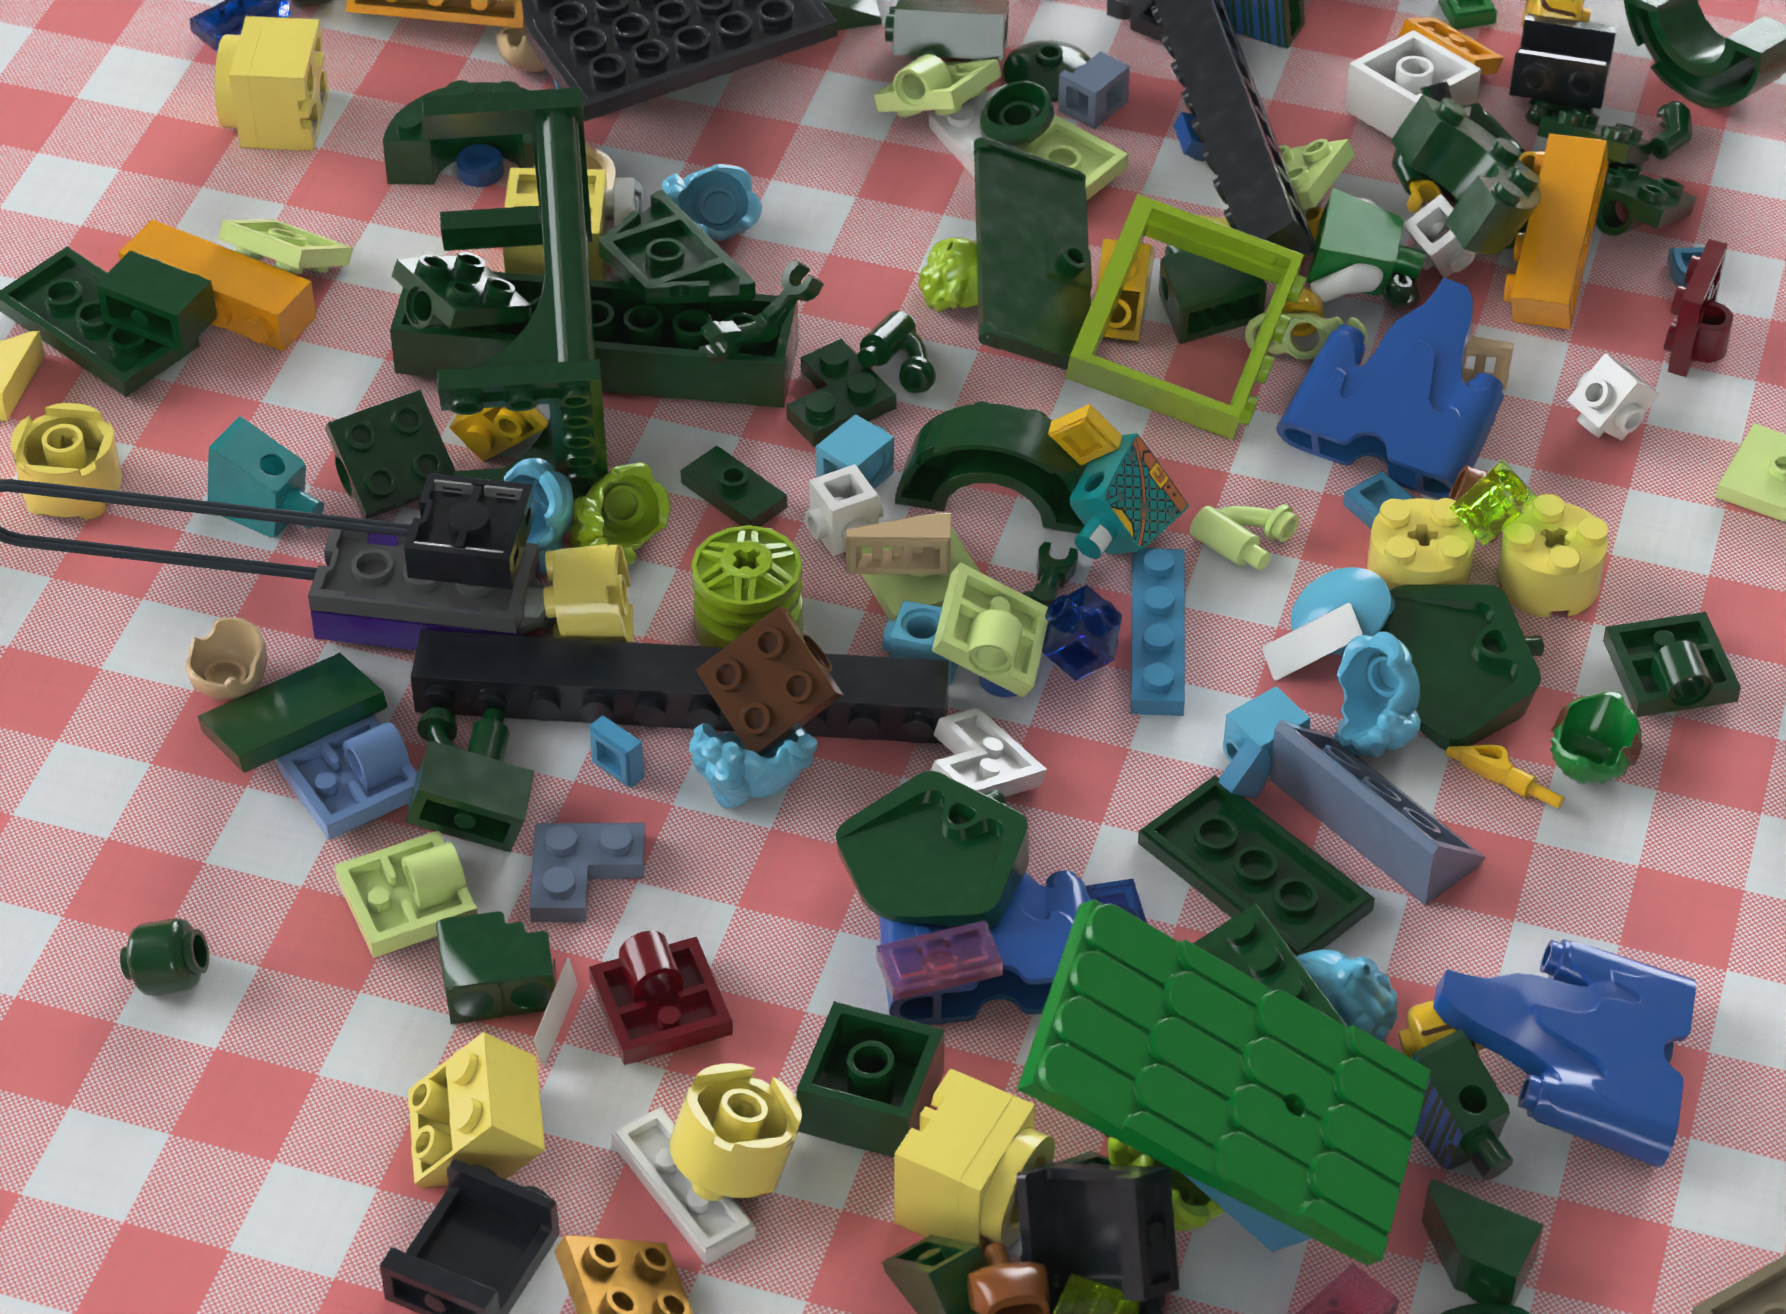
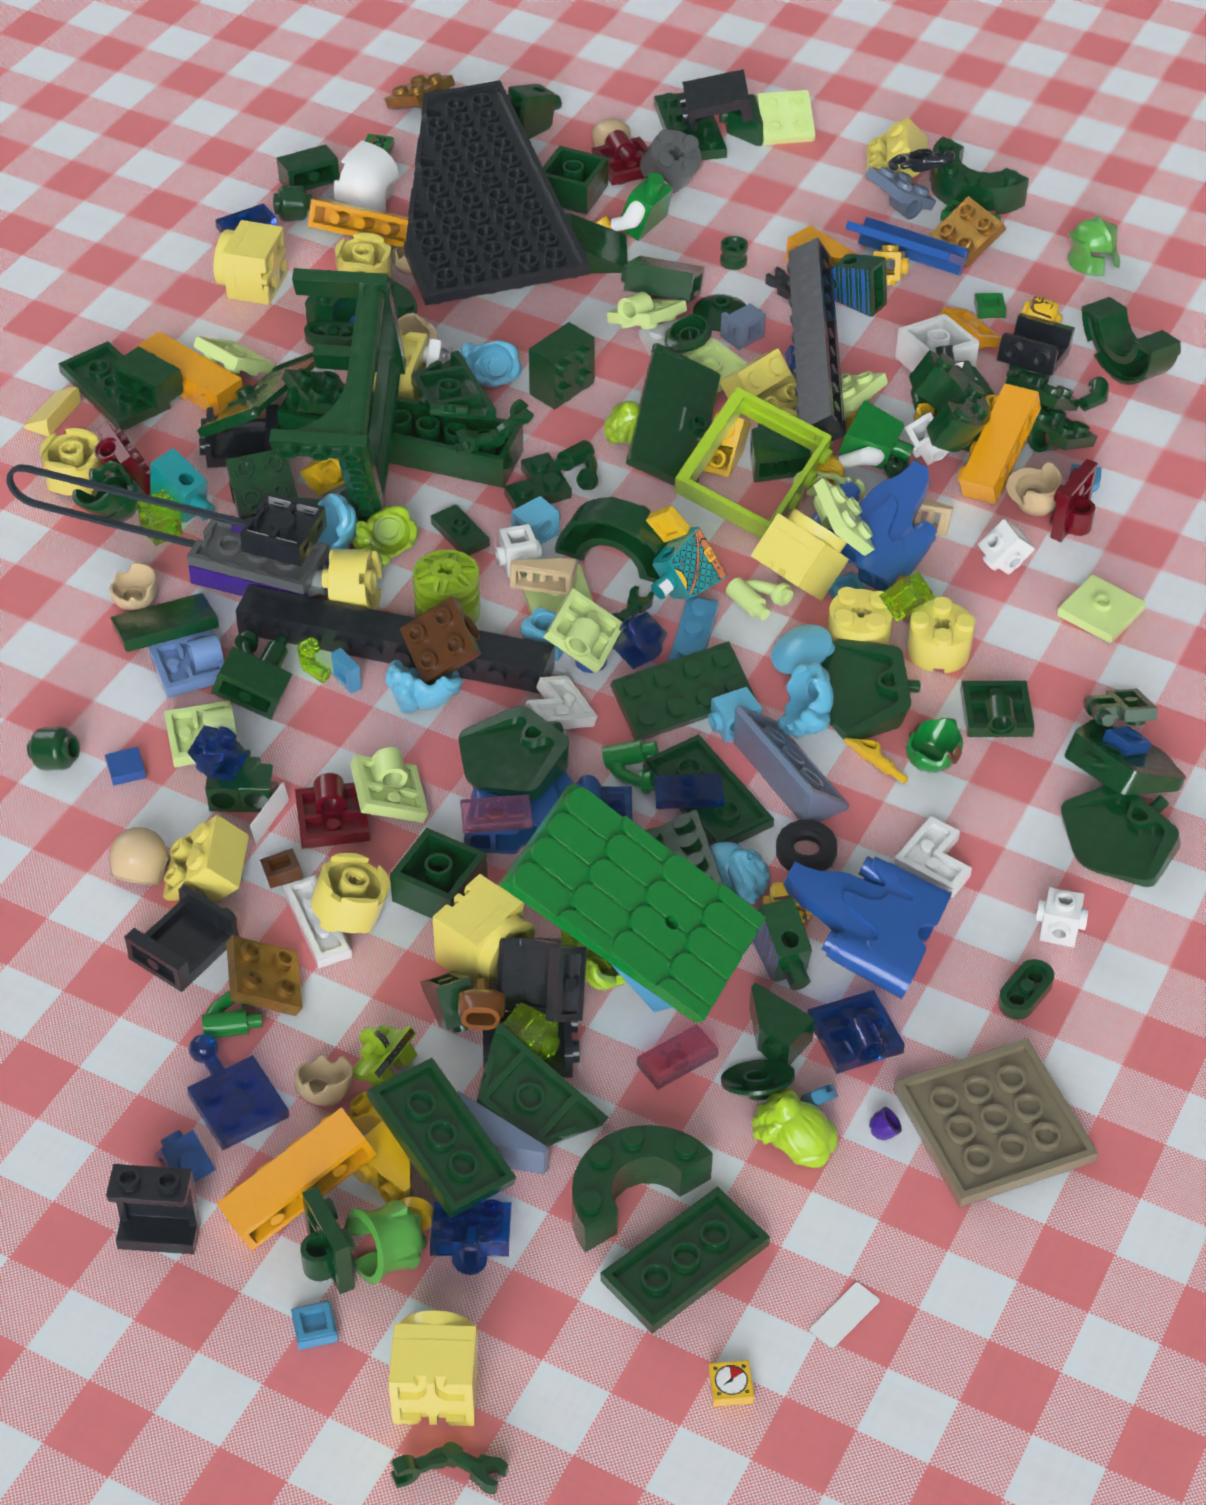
camera: 10 degrees right, 0 degrees up
sand blue plate [530,823,646,922] -> none
dark azure tile [1219,738,1271,799] -> none
white sticker [1262,603,1363,680] -> none
none -> dark green helmet [72,460,140,522]
none -> dark red plate [94,422,150,495]
none -> blue tile [105,747,146,786]
none -> tan helmet [109,827,171,885]
none -> clear neon green brick [136,490,183,546]
none -> clear blue brick [187,725,249,782]
none -> dark green door [197,352,316,437]
none -> black panel [199,404,279,468]
none -> reddish brown plate [260,848,303,889]
none -> clear neon green arm [297,637,331,683]
none -> dark green plate [304,320,354,347]
none -> light yellow brick [335,233,393,278]
none -> yellowish green plate [350,747,429,823]
none -> dark green brick [529,322,595,410]
none -> green plant [602,739,659,795]
none -> dark green plate [610,641,756,740]
none -> clear blue plate [654,774,724,809]
none -> light yellow slope [719,348,798,424]
none -> light yellow piece [750,508,849,601]
none -> black tyre [776,820,837,871]
none -> clear blue plate [807,990,905,1074]
none -> yellowish green plate [813,478,875,556]
none -> white plate [894,816,972,898]
none -> tan helmet [1007,461,1063,516]

